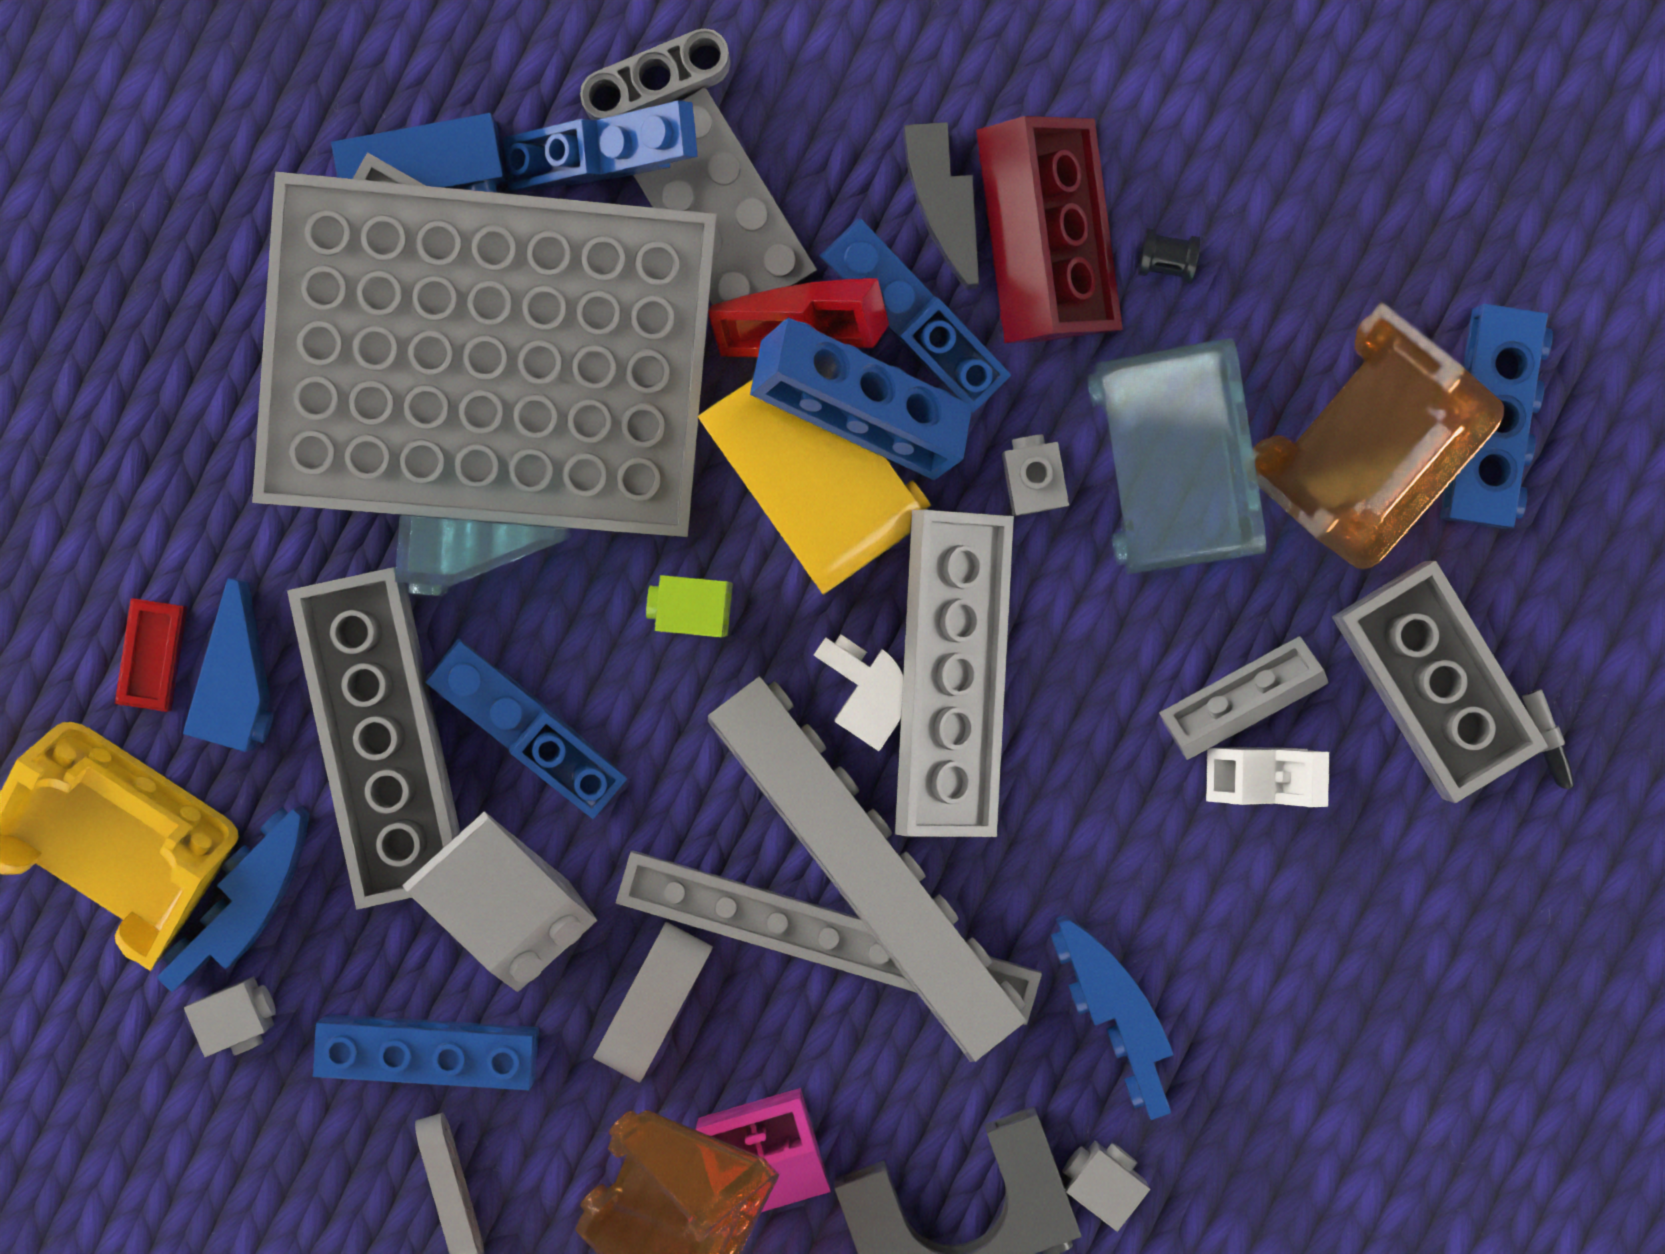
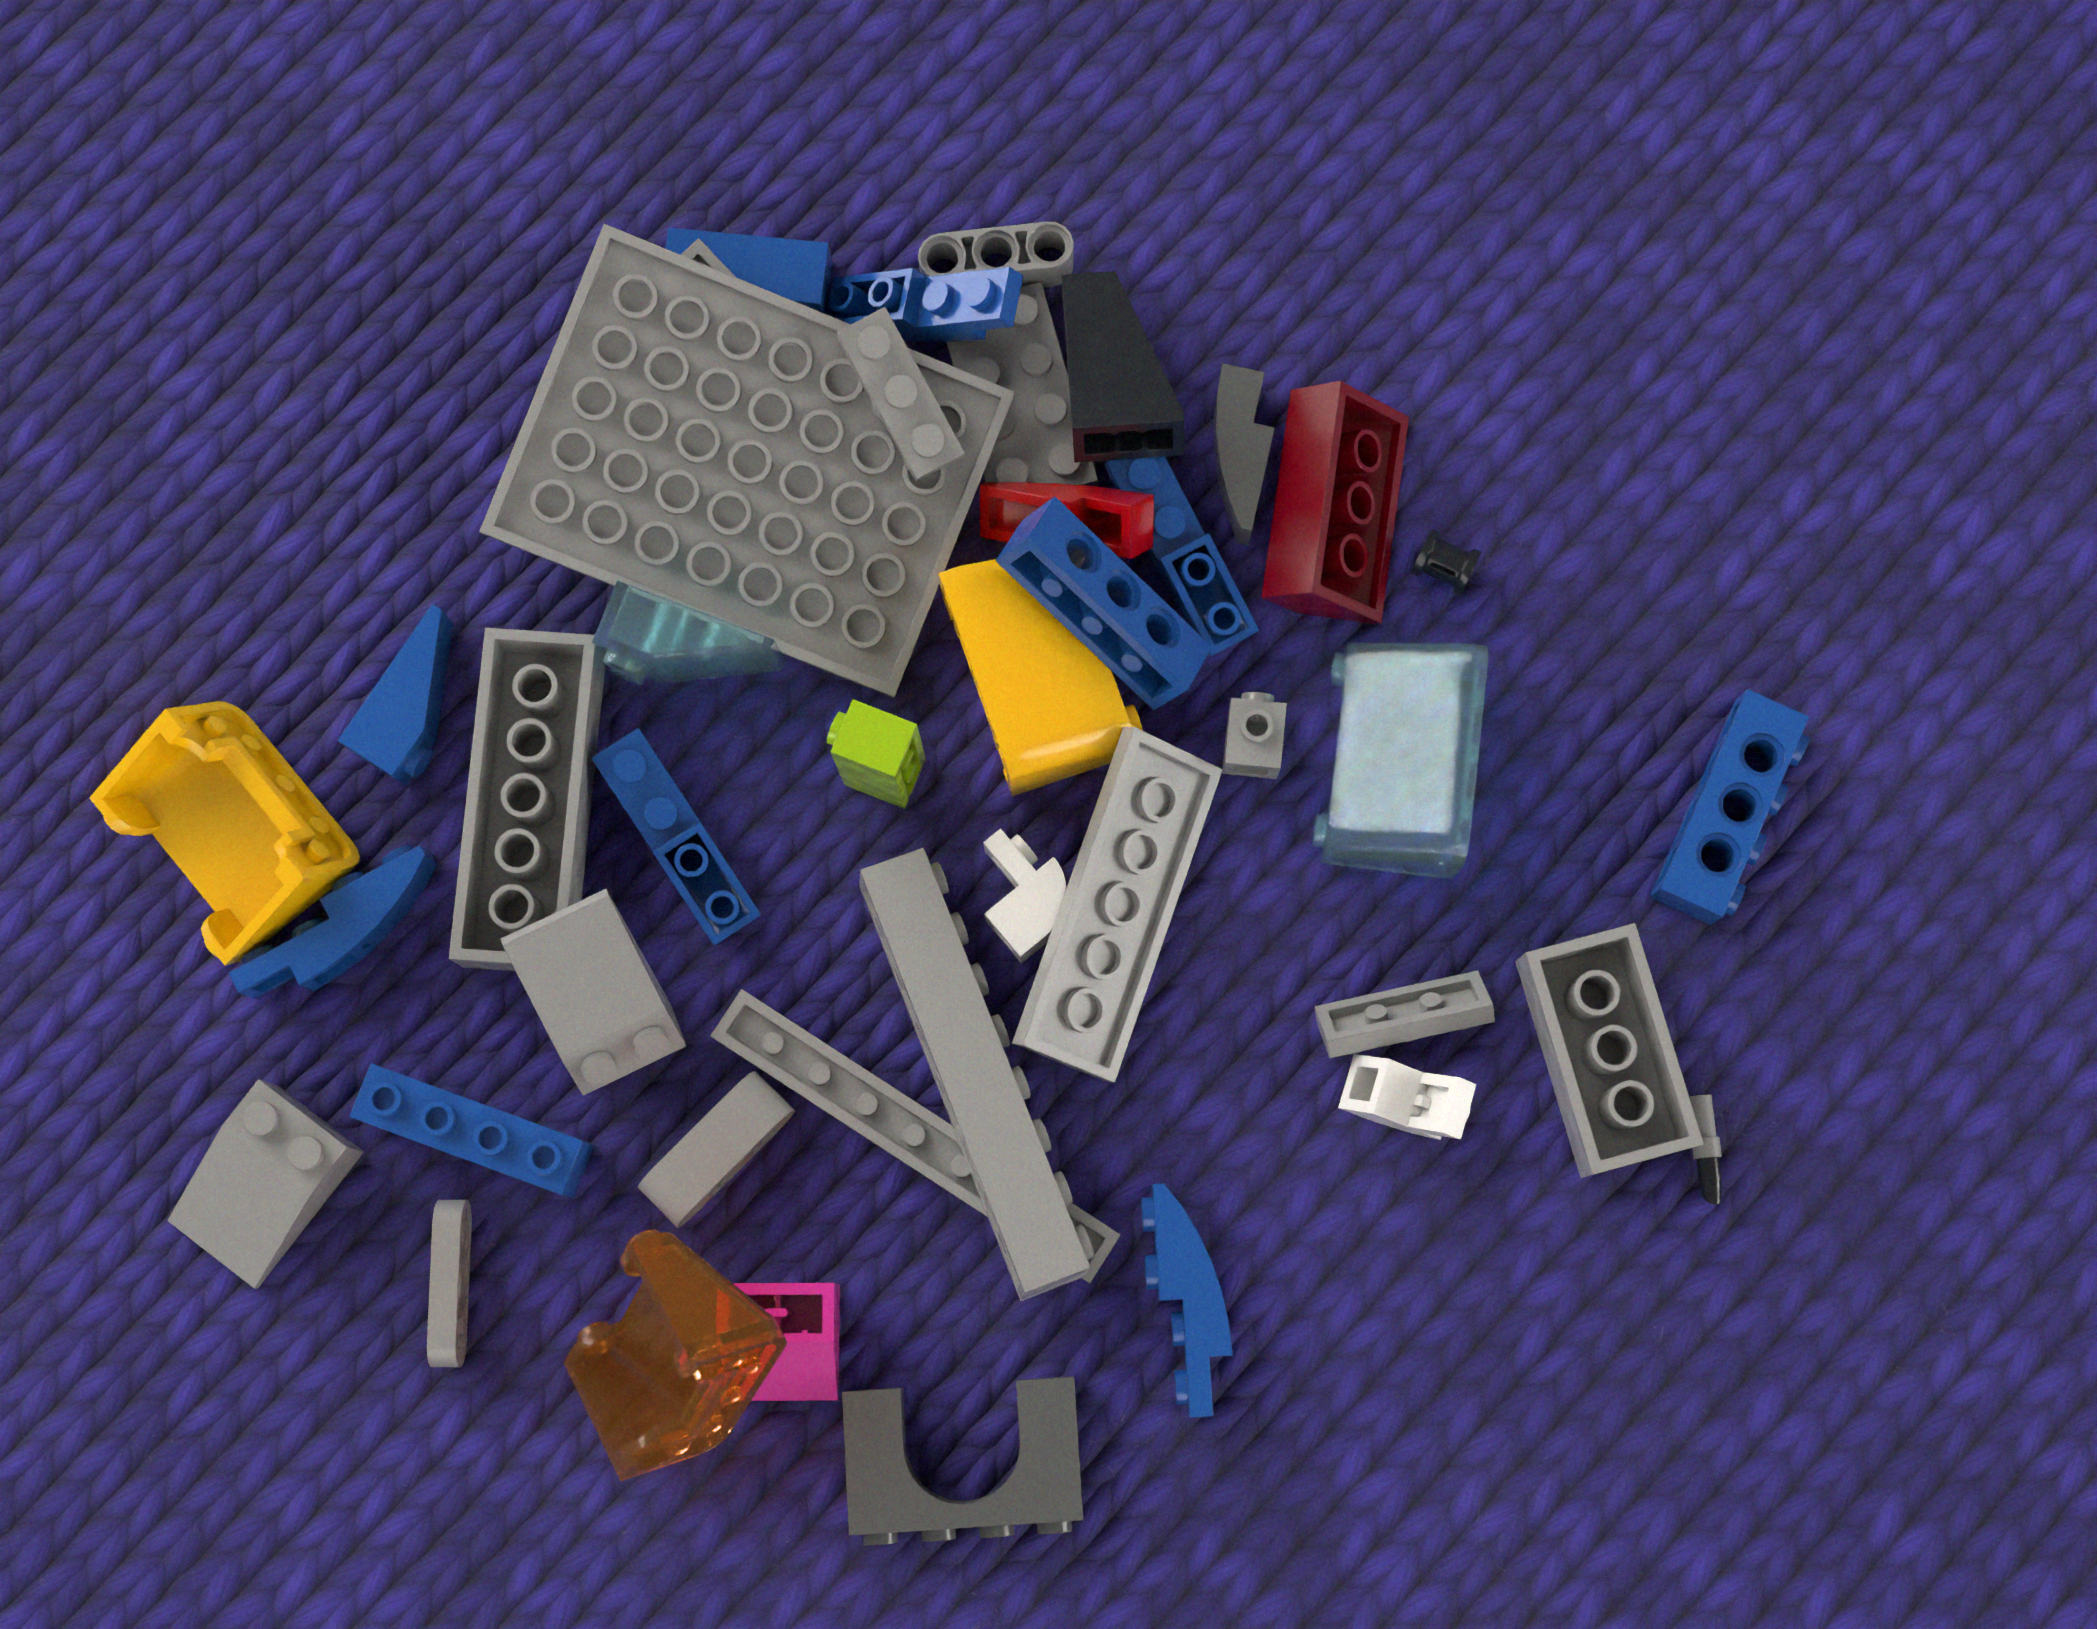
camera: 15 degrees right, 10 degrees down
red tile [115,598,188,712] -> none
light grey brick [184,976,276,1057] -> none
light grey brick [1062,1140,1151,1232] -> none
clear orange windscreen [1239,302,1504,569] -> none
none -> light grey slope [167,1079,364,1289]
none -> light grey plate [836,307,965,482]
none -> black slope [1061,271,1184,463]

